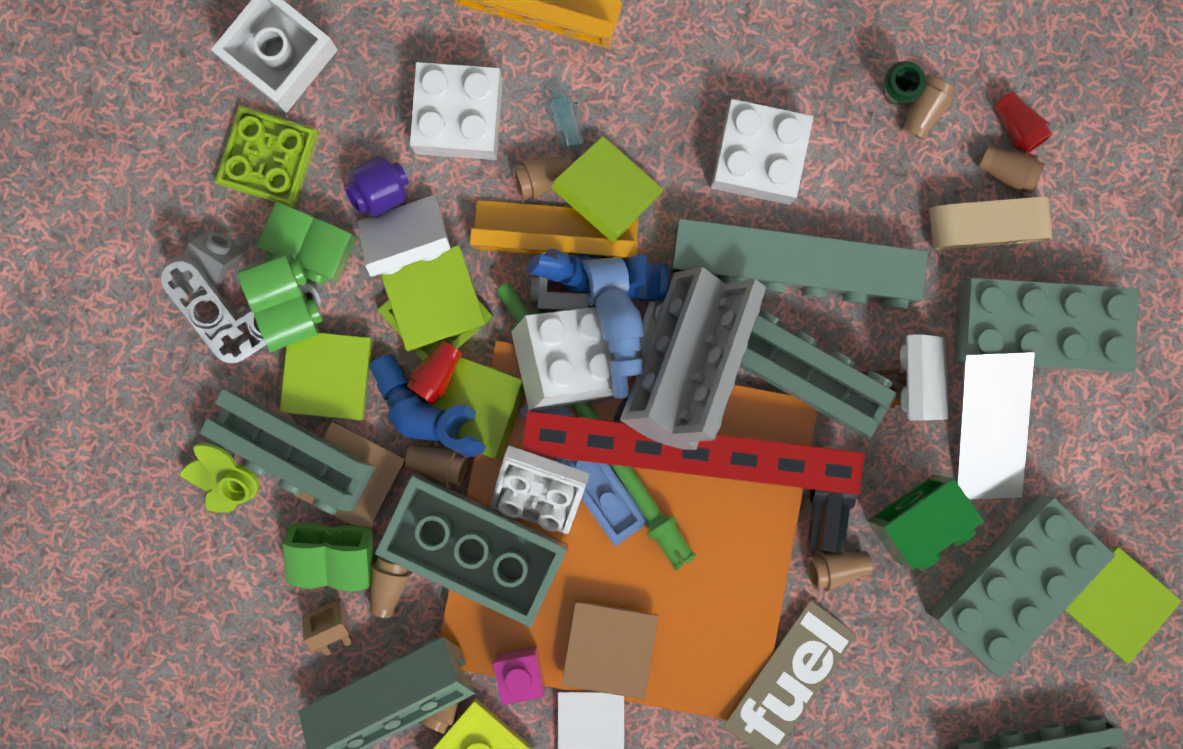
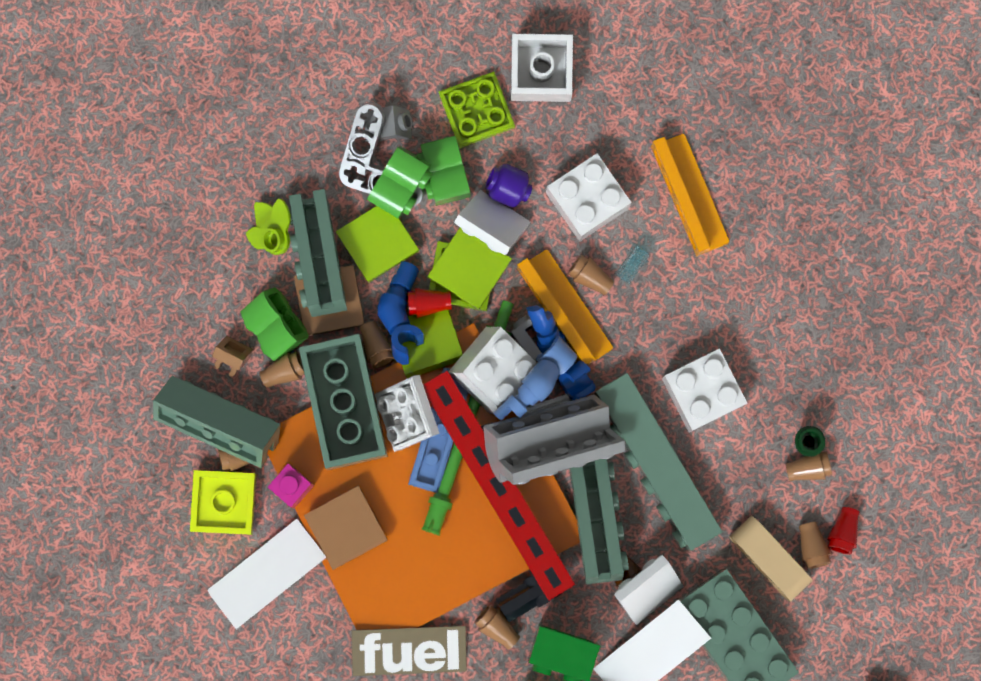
camera: 55 degrees right, 5 degrees down
lime tile [550,136,664,243] -> none

